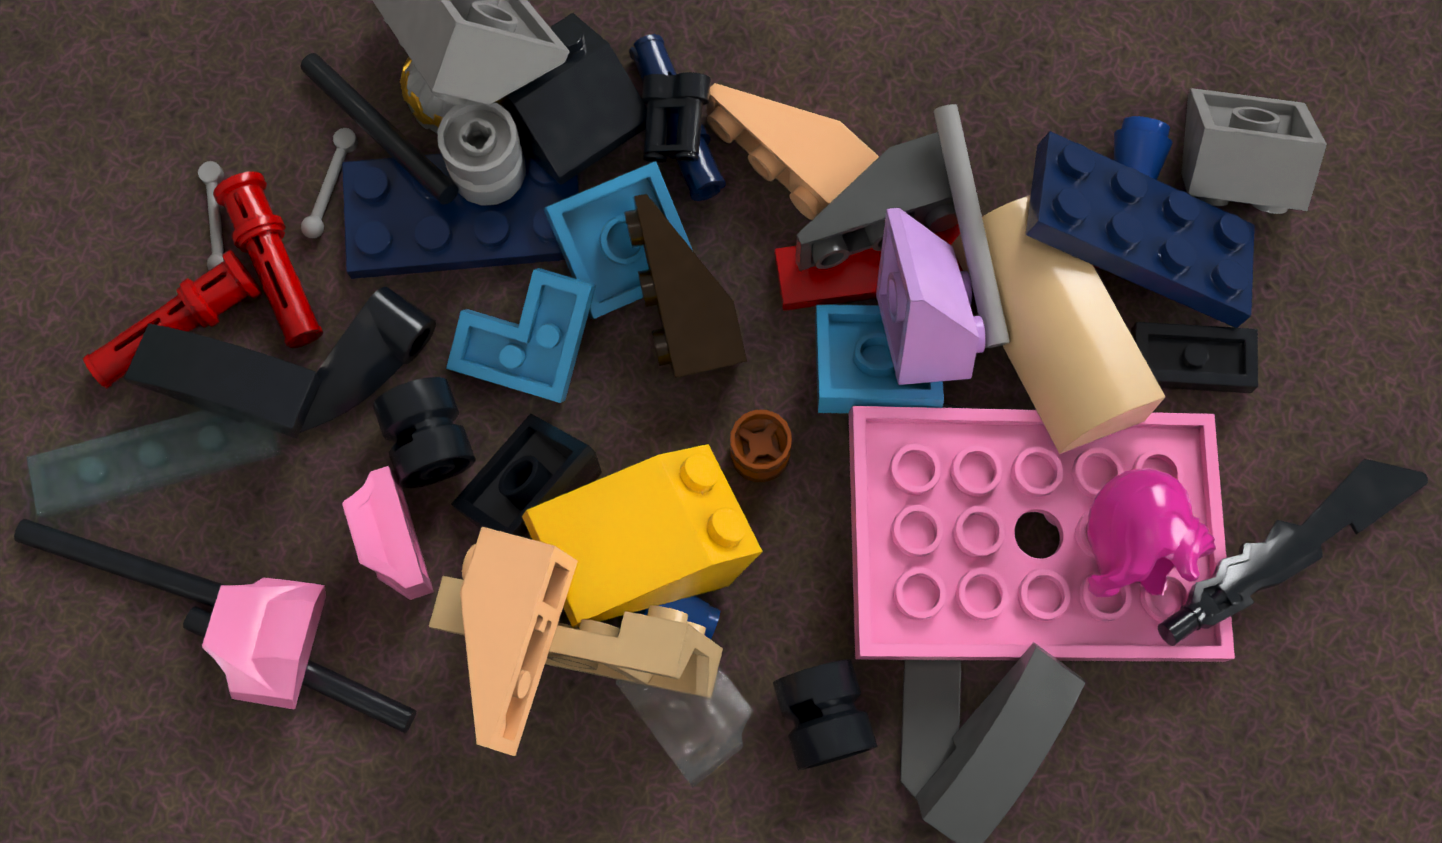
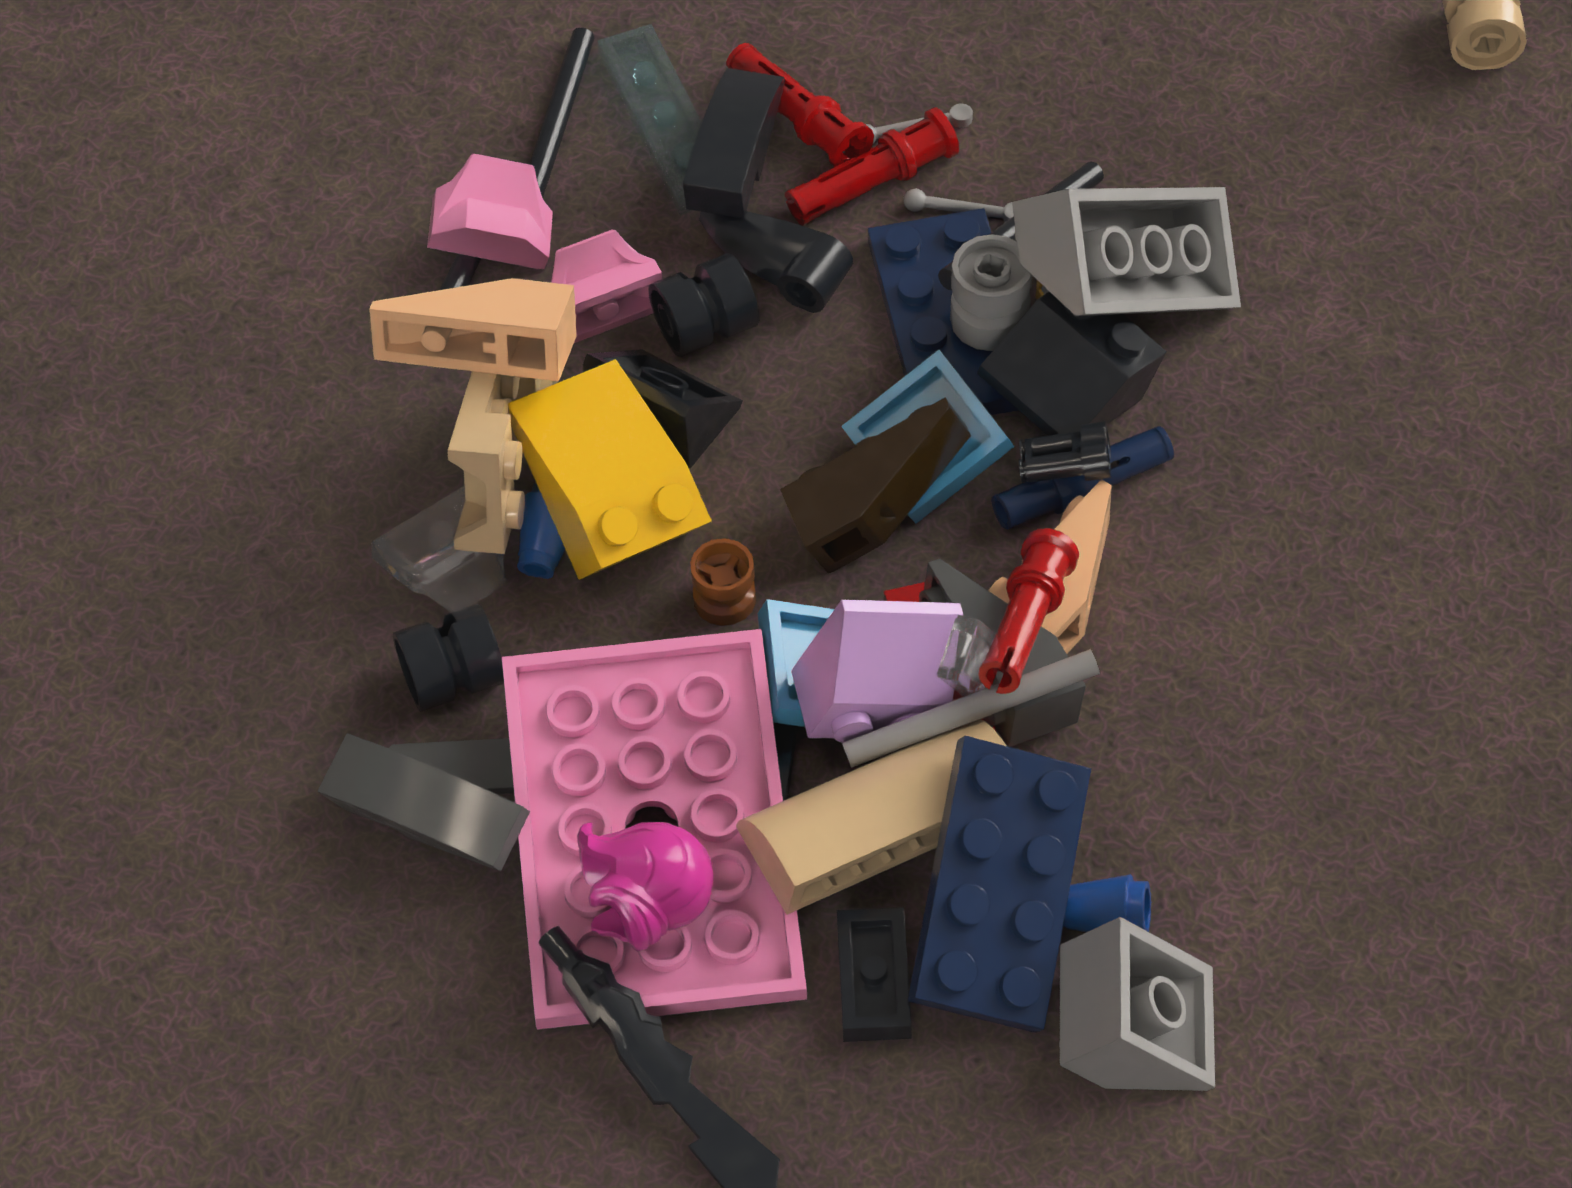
camera: 85 degrees right, 20 degrees down
dark azure plate [446,268,596,403] -> none
none -> clear tile [937,615,996,696]
none -> red pin [978,528,1079,694]

